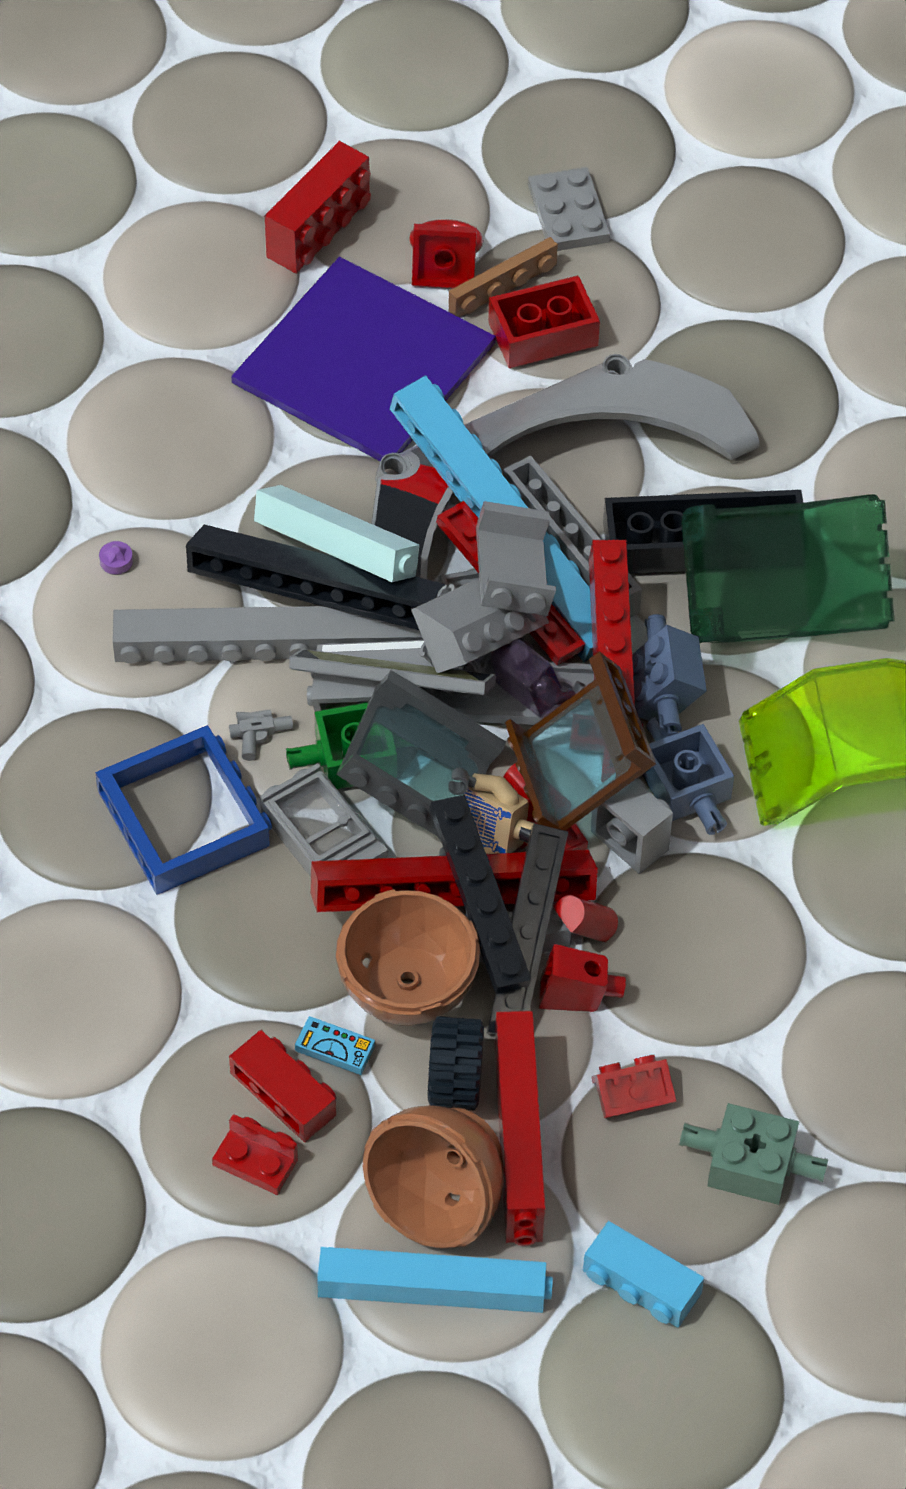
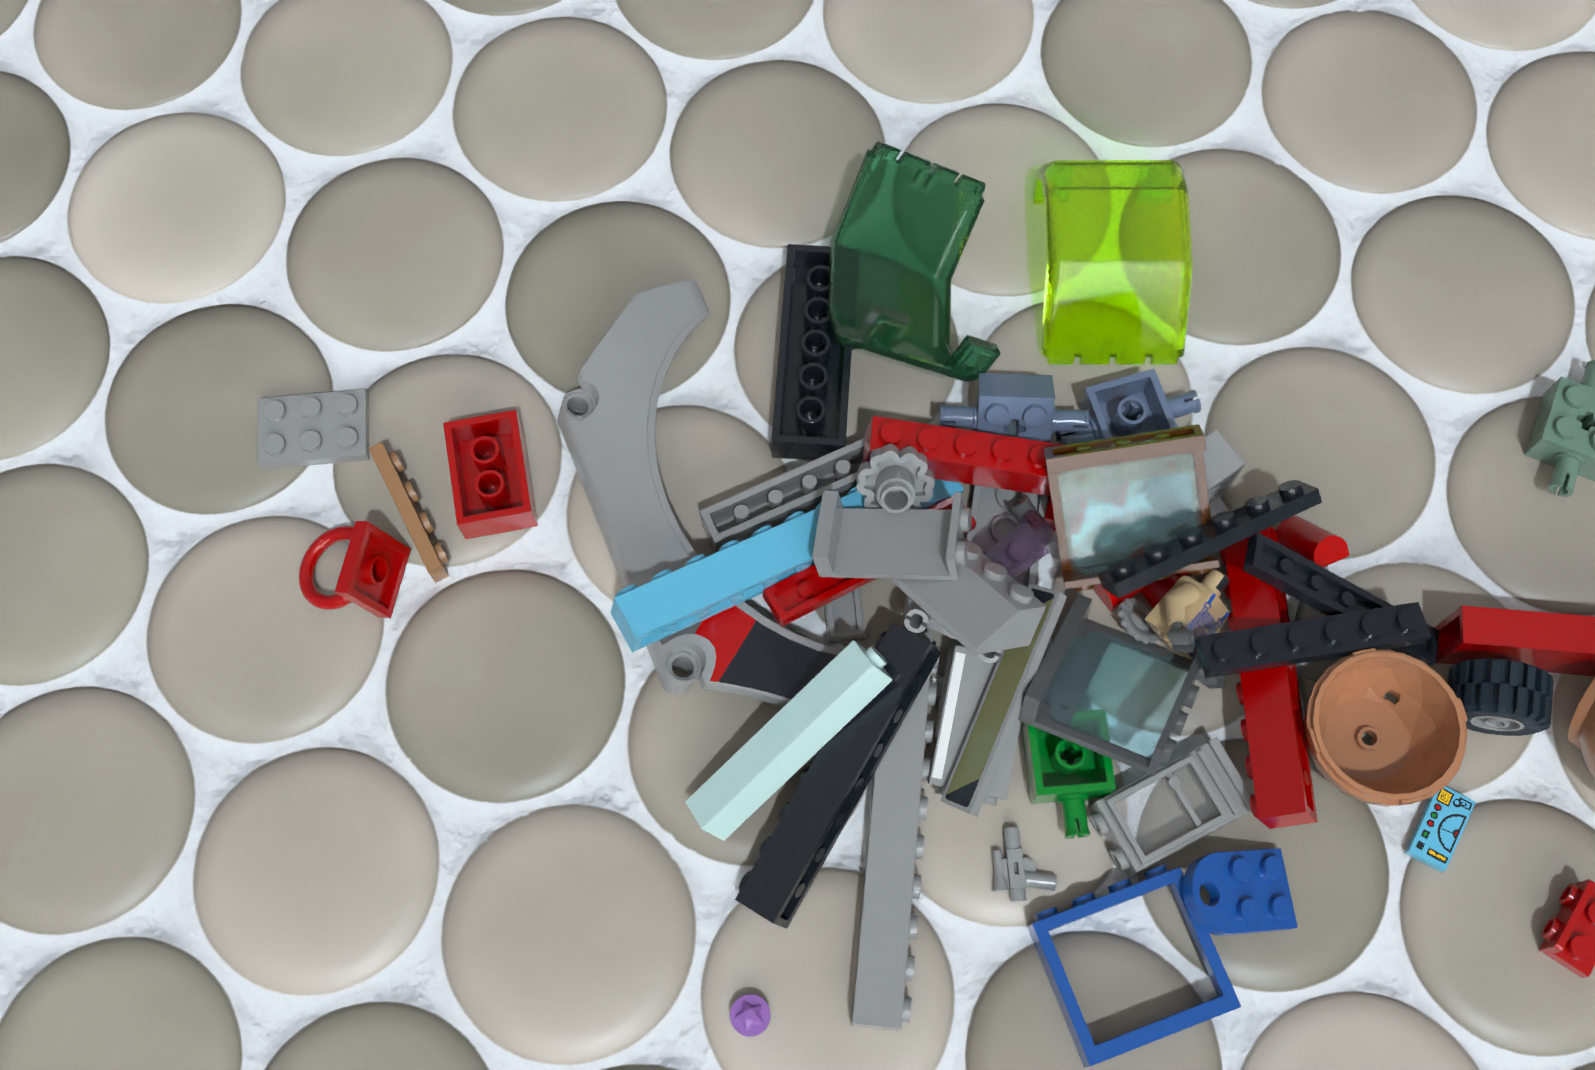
camera: 80 degrees left, 15 degrees up
red brick [229,1030,336,1143] -> none
dark purple tile [231,256,496,461] -> none
red brick [264,141,371,274] -> none
red torso [539,944,626,1012] -> none
red bracket [591,1054,677,1118] -> none
none -> light grey plant [857,444,935,514]
none -> black plate [1098,480,1322,598]
none -> blue plate [1182,848,1298,936]

